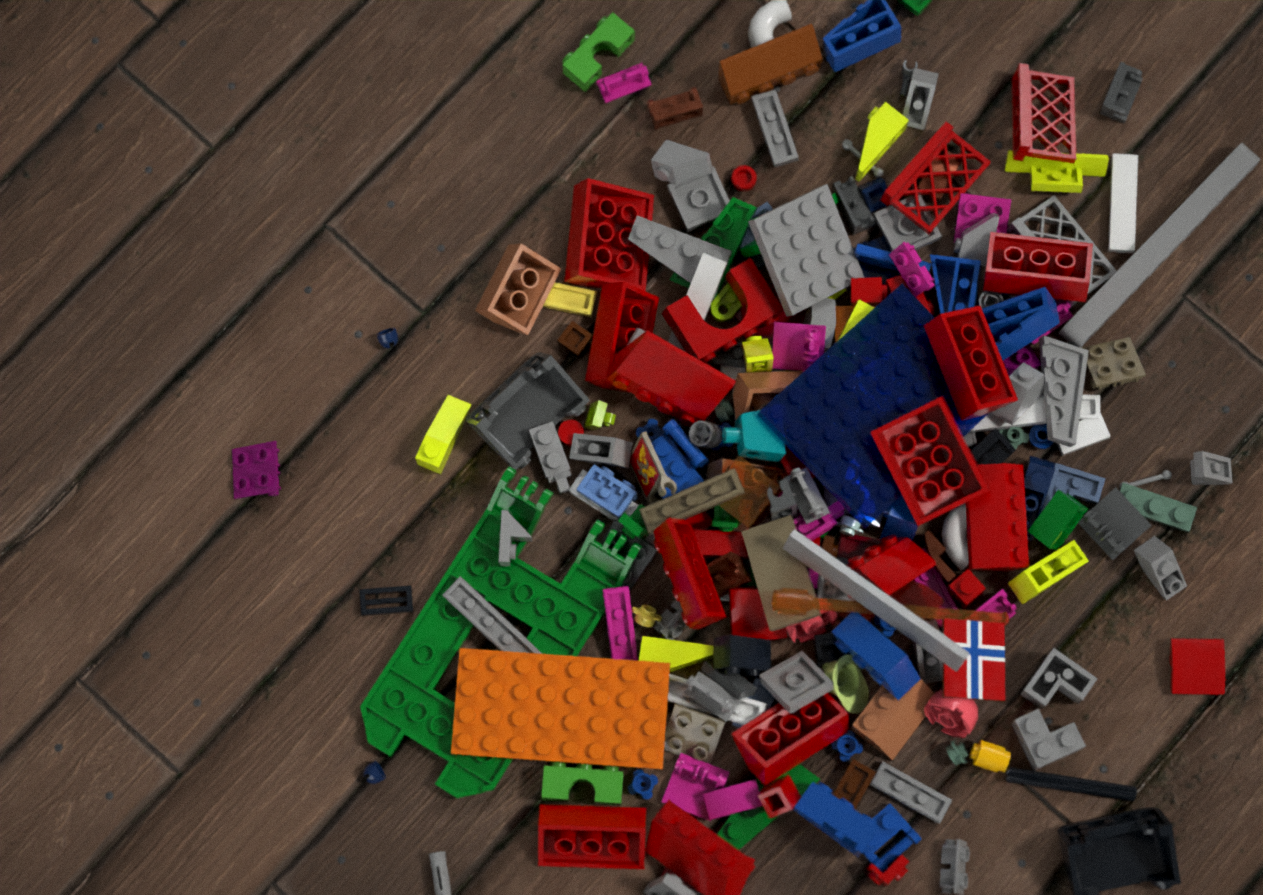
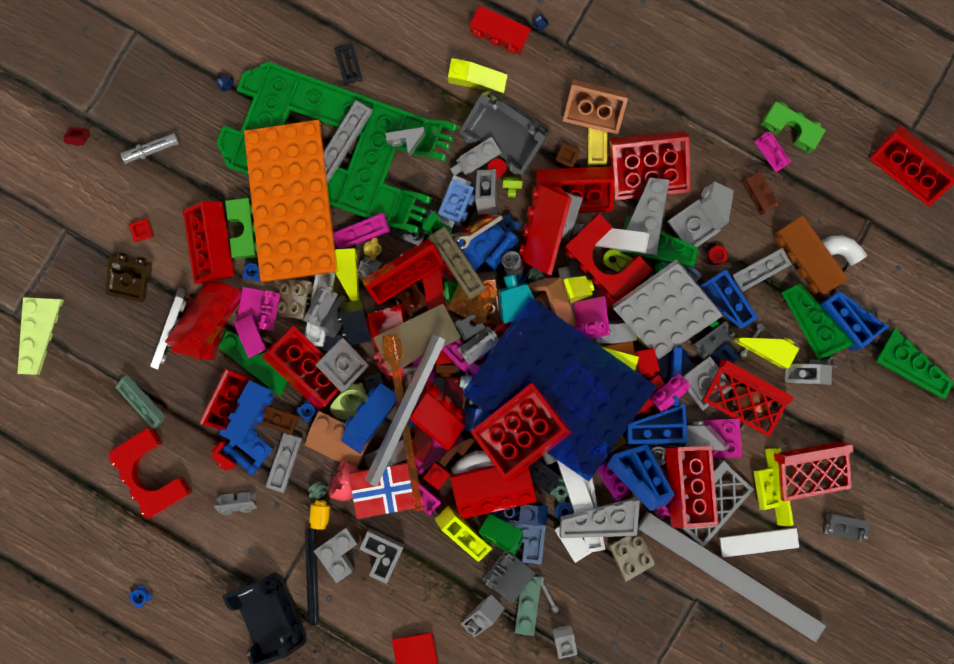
camera: 80 degrees right, 10 degrees up
red brick [757,774,801,818] -> none
red slope [924,305,1018,421] -> none
light grey slope [991,362,1044,425] -> none
none -> red slope [200,367,253,430]
none -> red brick [470,5,531,55]
none -> blue wedge [699,269,758,329]
none -> green wing [782,283,854,360]

